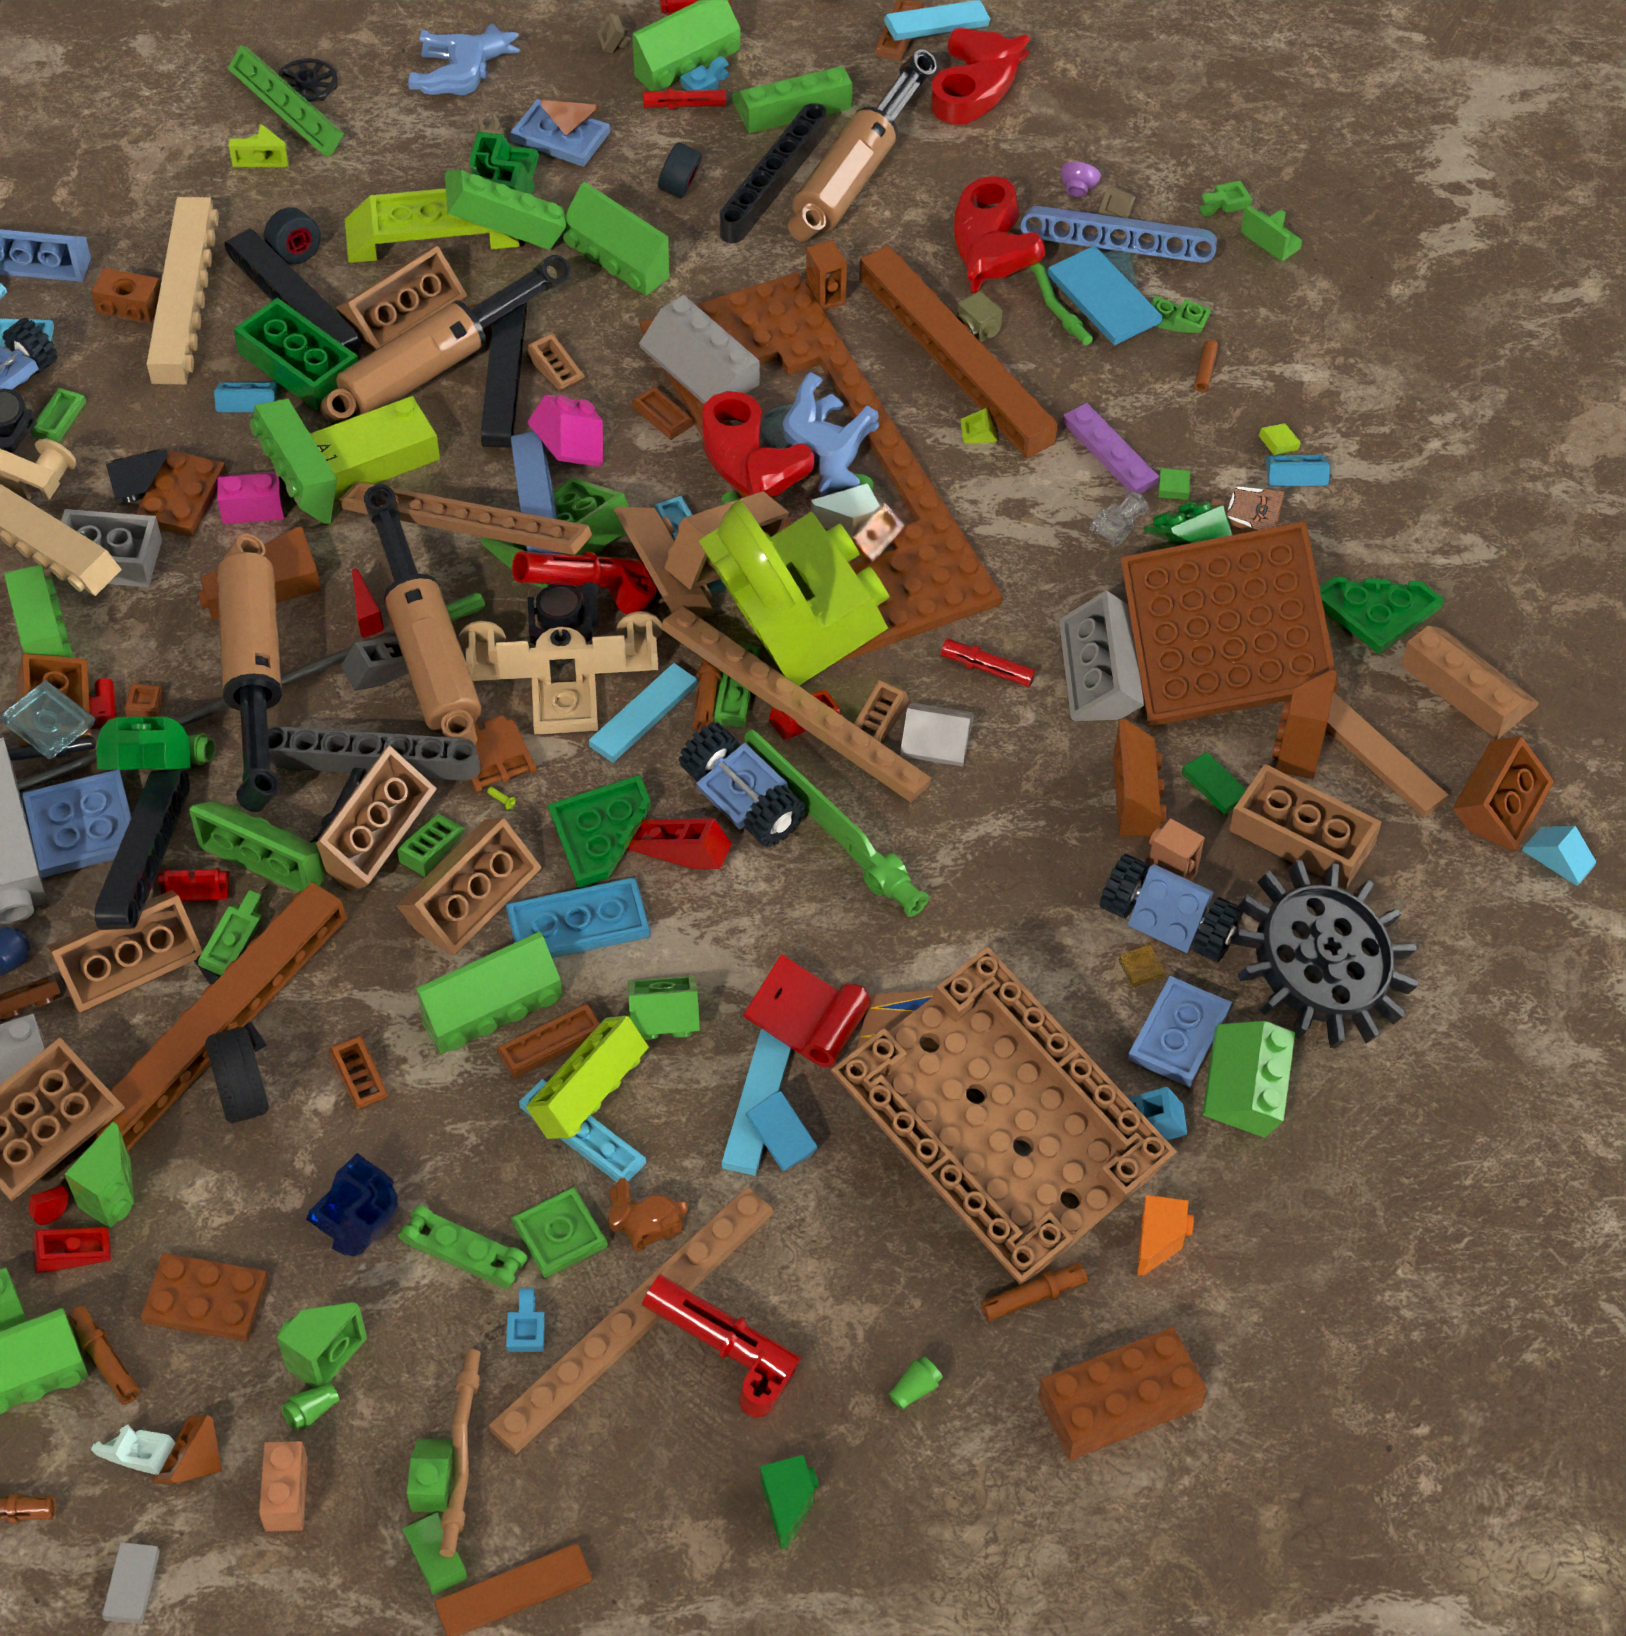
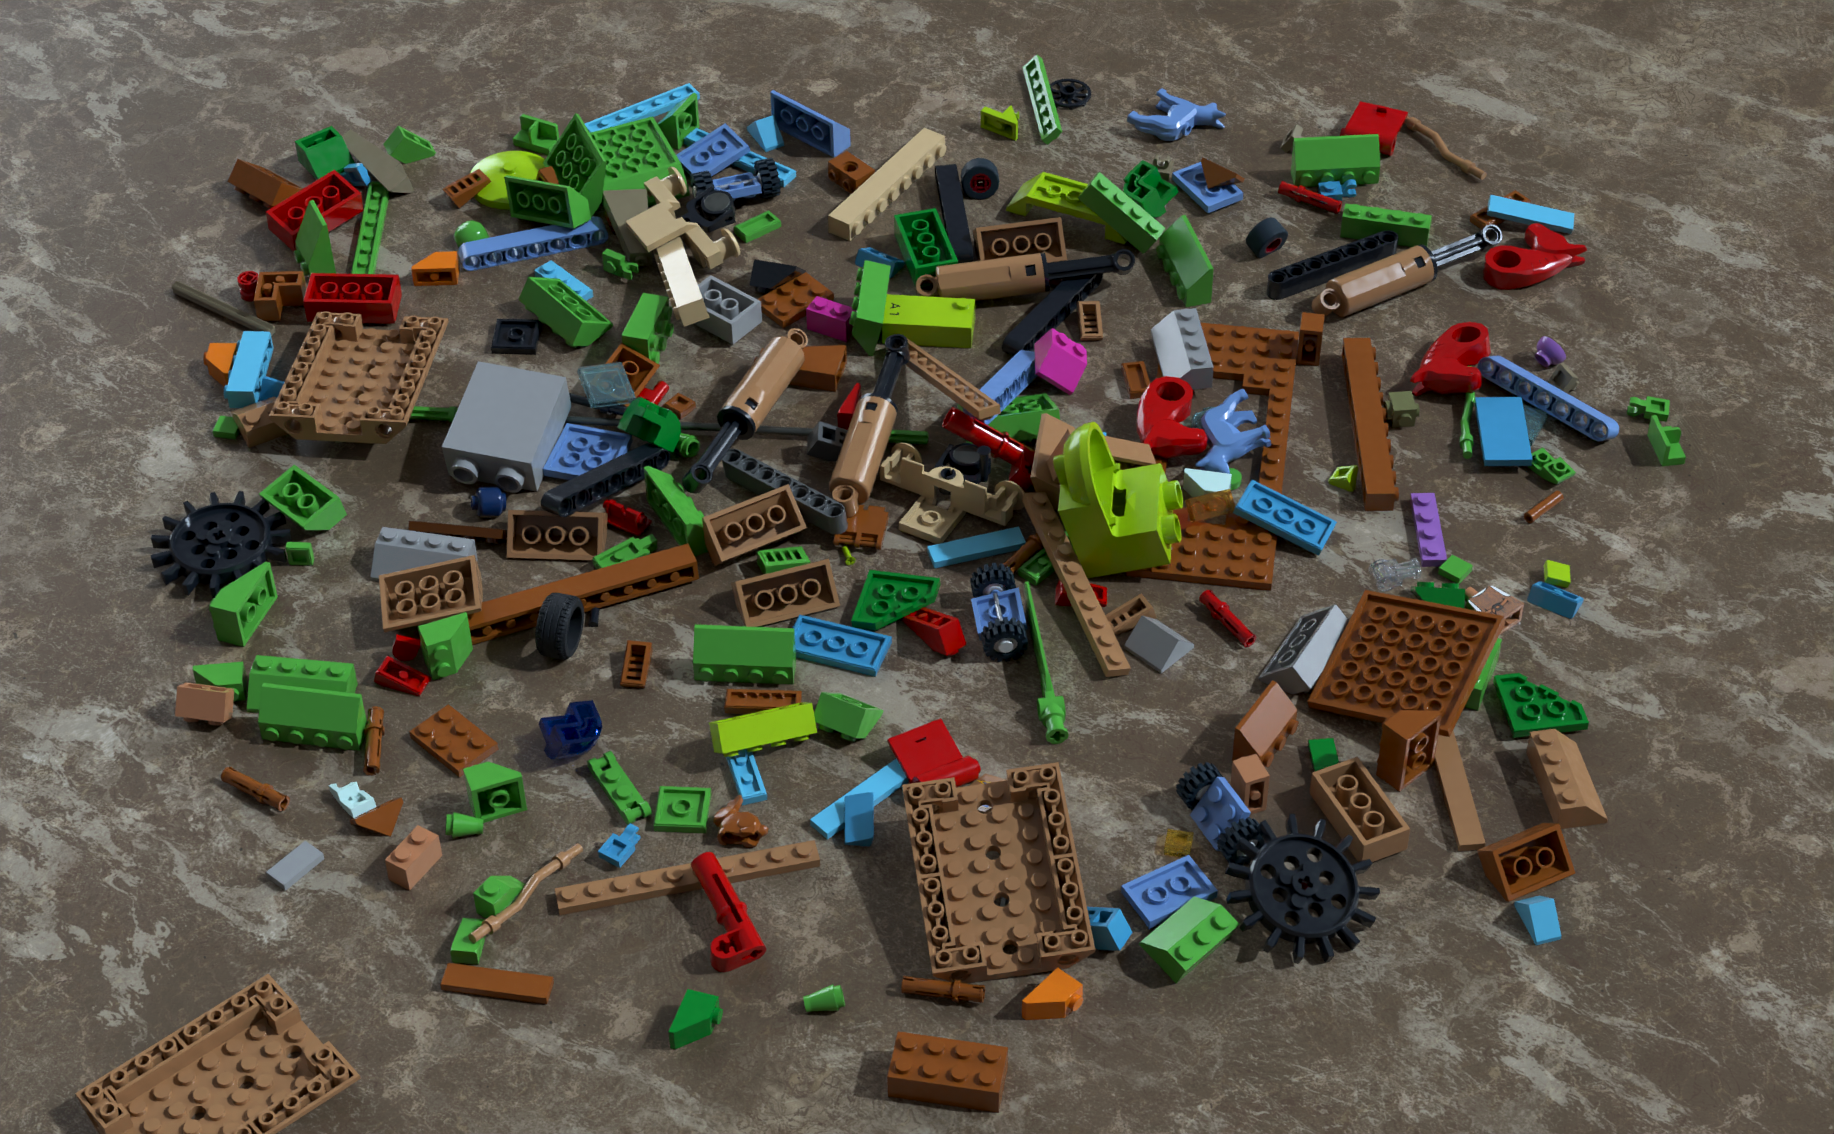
camera: 35 degrees right, 10 degrees down
none -> dark azure tile [1233,480,1337,556]

